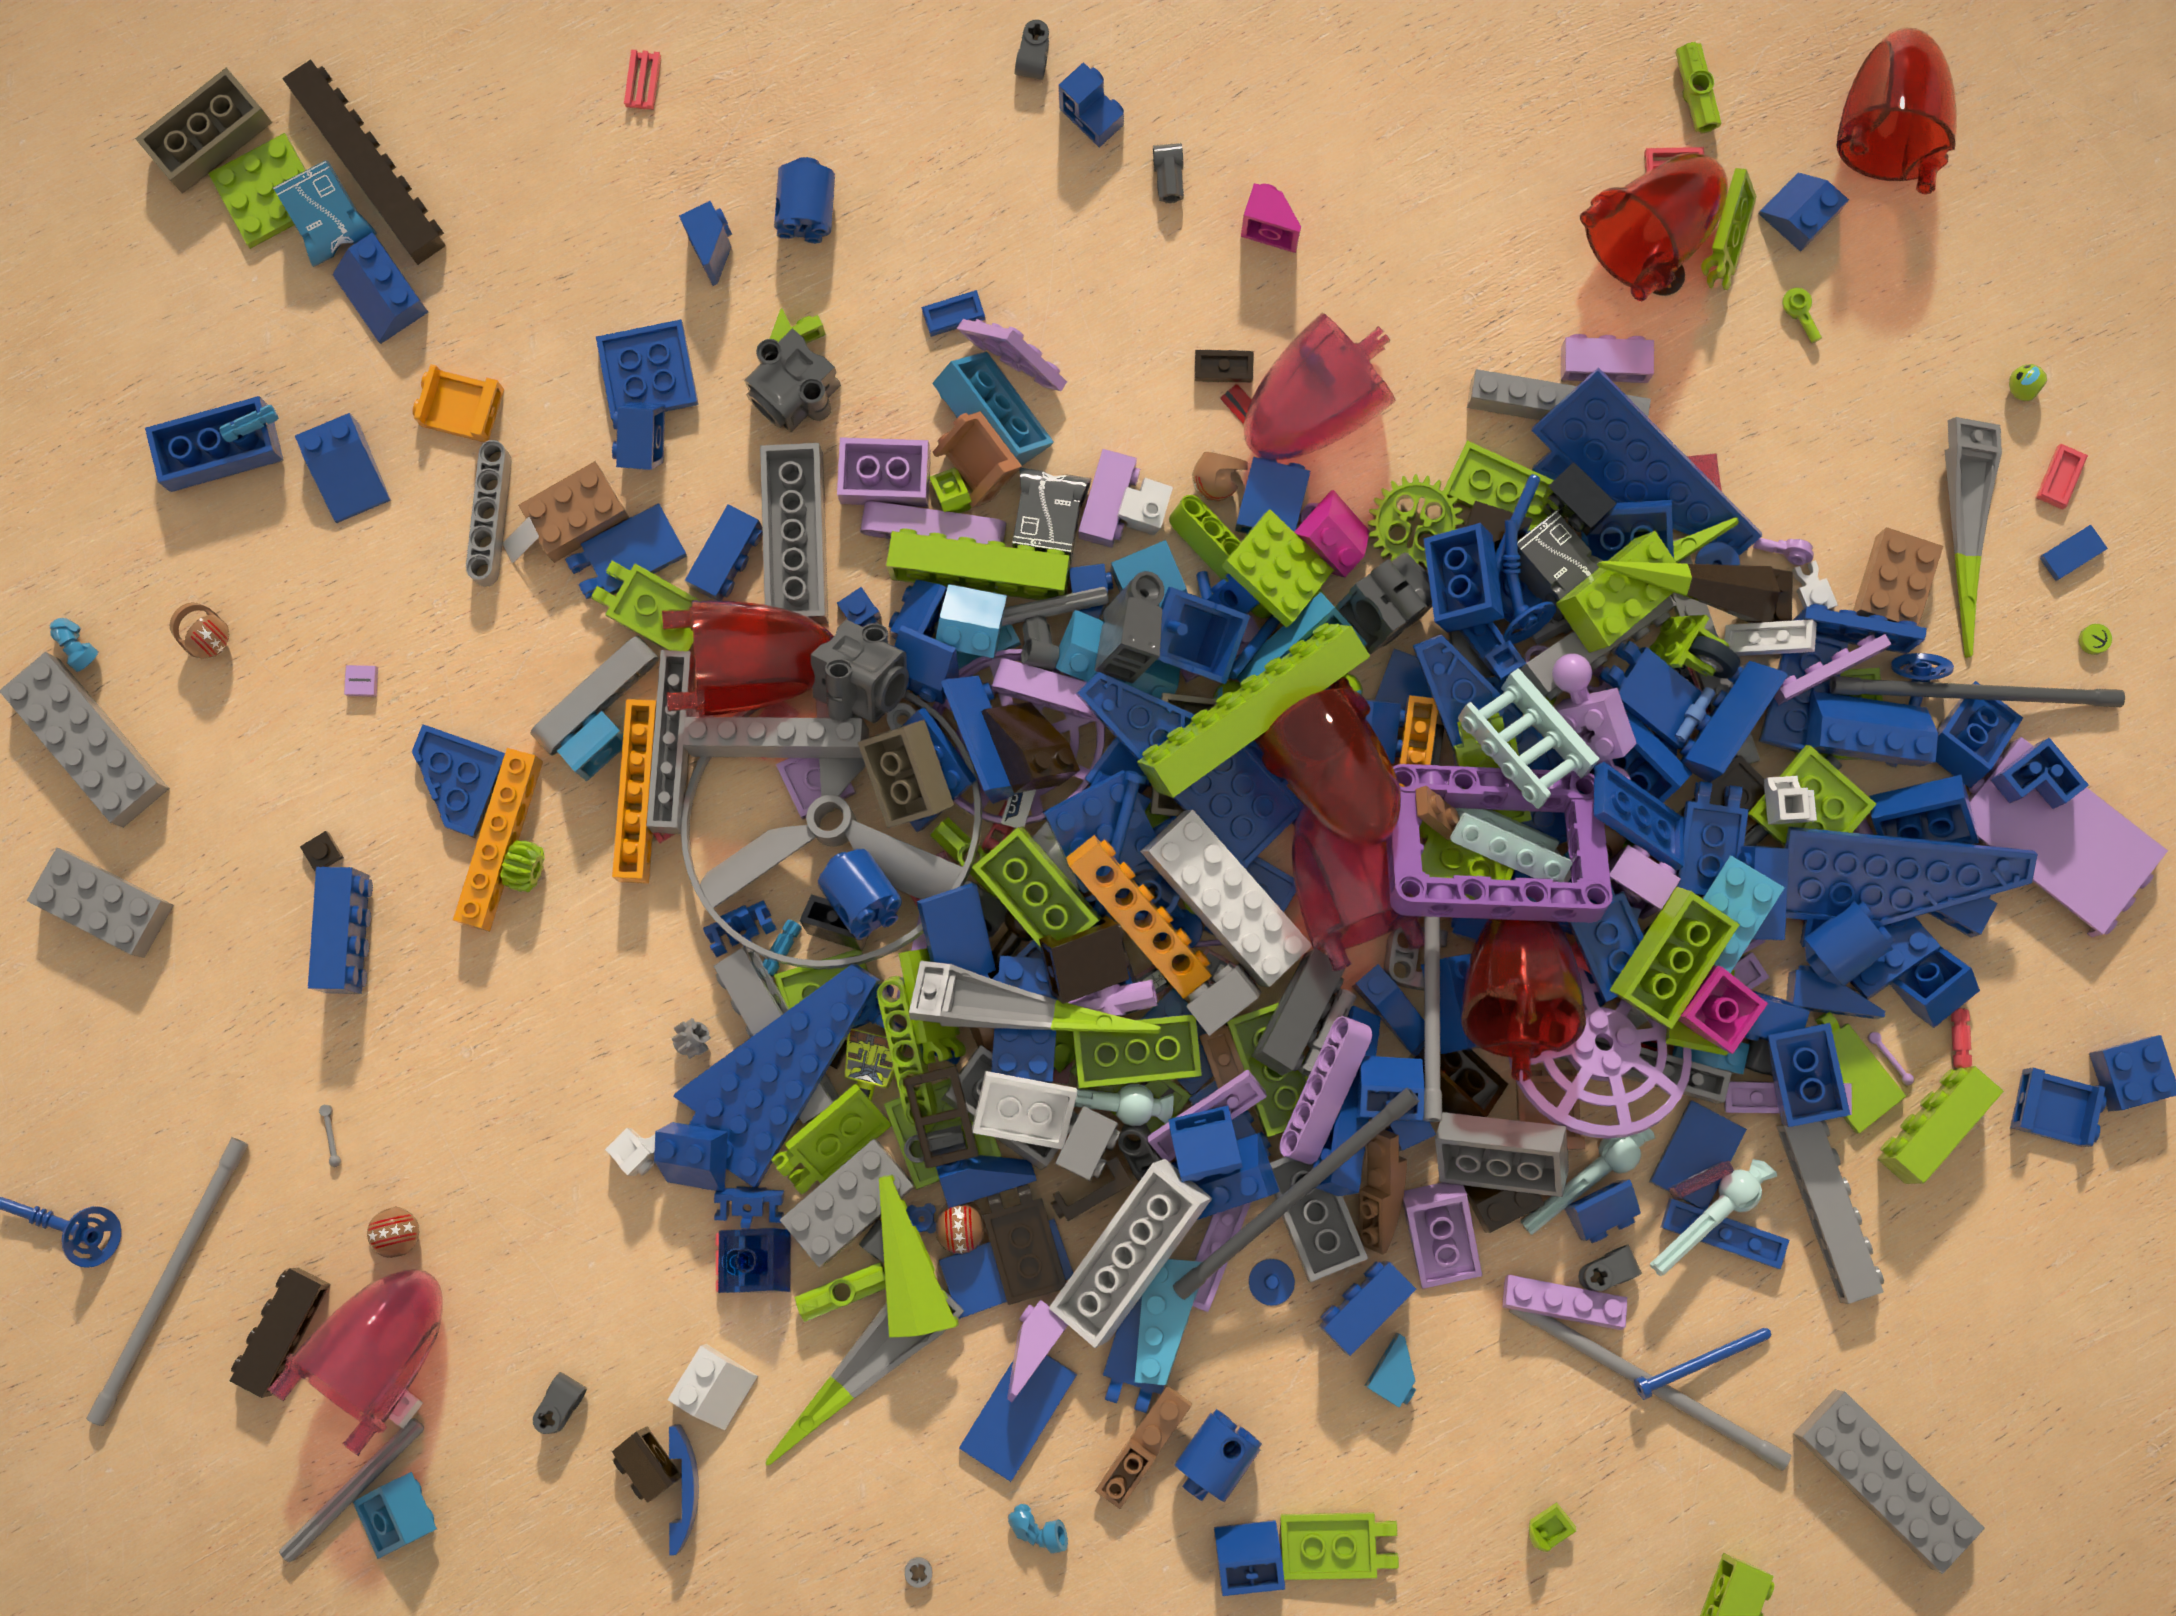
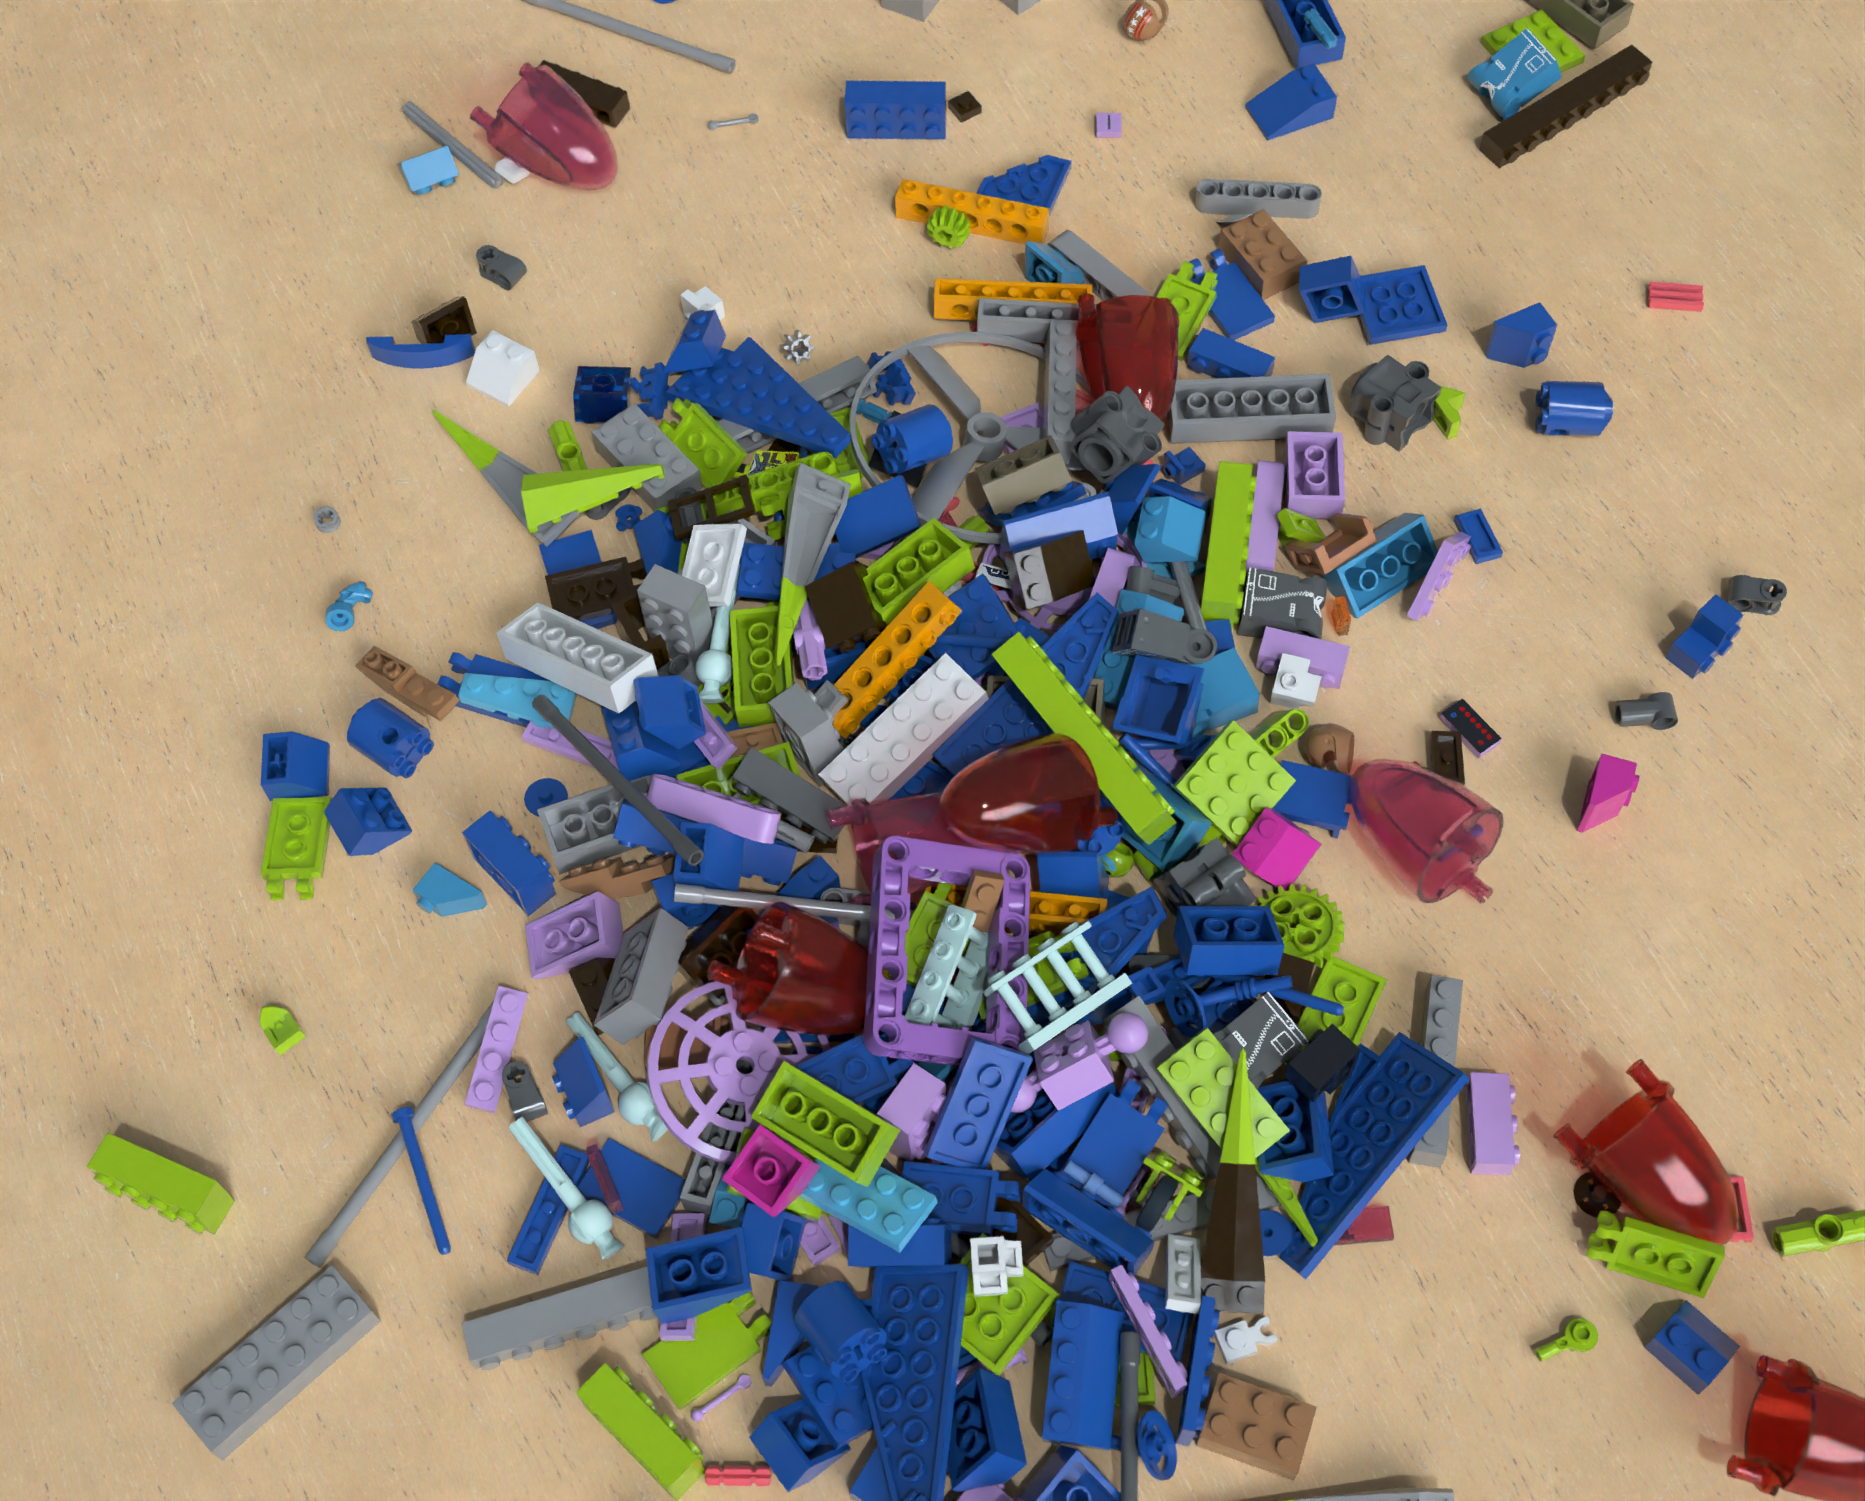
camera: 90 degrees right, 20 degrees down
blue slope [332,232,428,344] -> none
medium nougat helmet [367,1206,420,1258] -> none
light orange panel [413,364,504,443] -> none
medium nougat helmet [936,1201,985,1254] -> none
blue tile [959,1355,1077,1482] -> none
lavender slope [1007,1300,1068,1403] -> none
lavender plate [1753,538,1814,565] -> none
none -> blue slope [324,788,412,856]
none -> light grey tile [814,680,849,717]
none -> clear orange tile [1331,596,1351,636]
none -> black tile [1439,698,1502,759]

